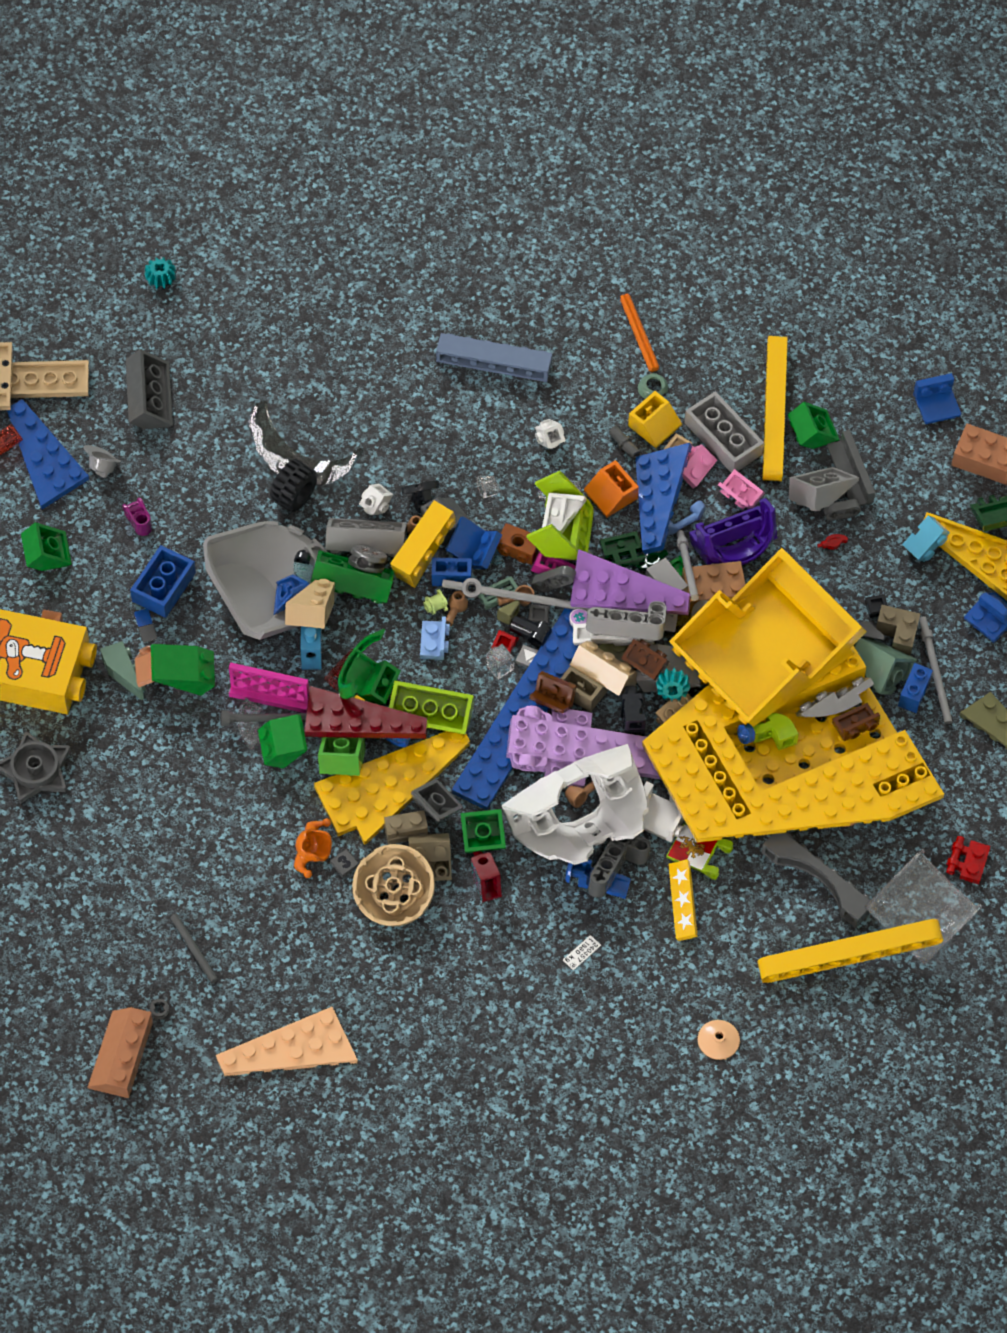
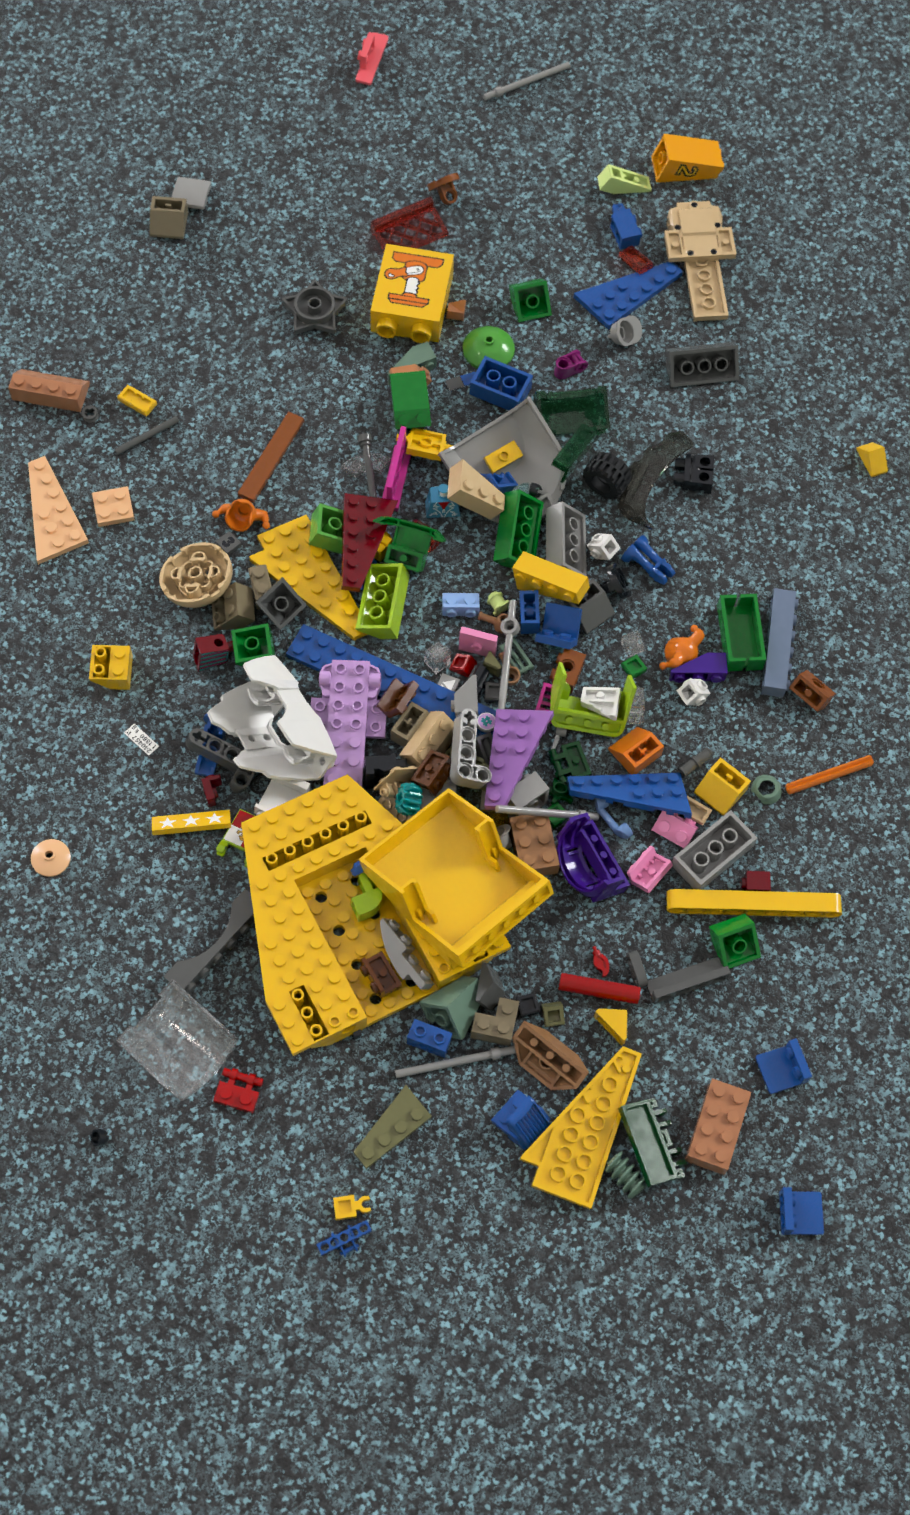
camera: 85 degrees right, 5 degrees up
teal gear [144,257,176,289] -> none
green slope [258,714,307,769] -> none
flat silver head [348,545,387,573] -> none
dark grey beam [531,566,576,593] -> none
yellow beam [757,919,944,983] -> none
light grey slope [789,467,859,511] -> none
medium azure brick [902,515,950,562] -> none
none -> yellow slope [89,645,133,690]
none -> light nougat plate [92,486,135,527]
none -> yellow plate [117,385,157,417]
none -> dark red bracket [201,774,222,807]
none -> dark orange tile [238,411,304,503]
none -> tan hinge [373,766,418,798]
none -> yellow plate [396,428,453,461]
none -> light grey slope [451,675,478,717]
none -> bright pink plate [459,627,498,657]
none -> bright green dish [463,326,515,369]
none -> yellow plate [483,440,523,474]
none -> medium nougat wedge [512,1021,589,1090]
none -> clear green windscreen [533,386,610,435]
none -> olive slope [541,1001,565,1027]
none -> clear green panel [551,423,598,483]
none -> red brick [558,973,641,1004]
none -> yellow slope [594,1008,627,1046]
none -> blue piece [621,535,675,585]
none -> green tile [621,654,647,679]
none -> orange piece [659,625,705,670]
none -> dark purple slope [669,653,727,683]
none -> black hips [673,453,715,494]
none -> green piece [717,594,766,672]
none -> dark red brick [740,871,771,891]
none -> dark orange brick [789,670,836,712]
none -> yellow slope [856,442,888,478]

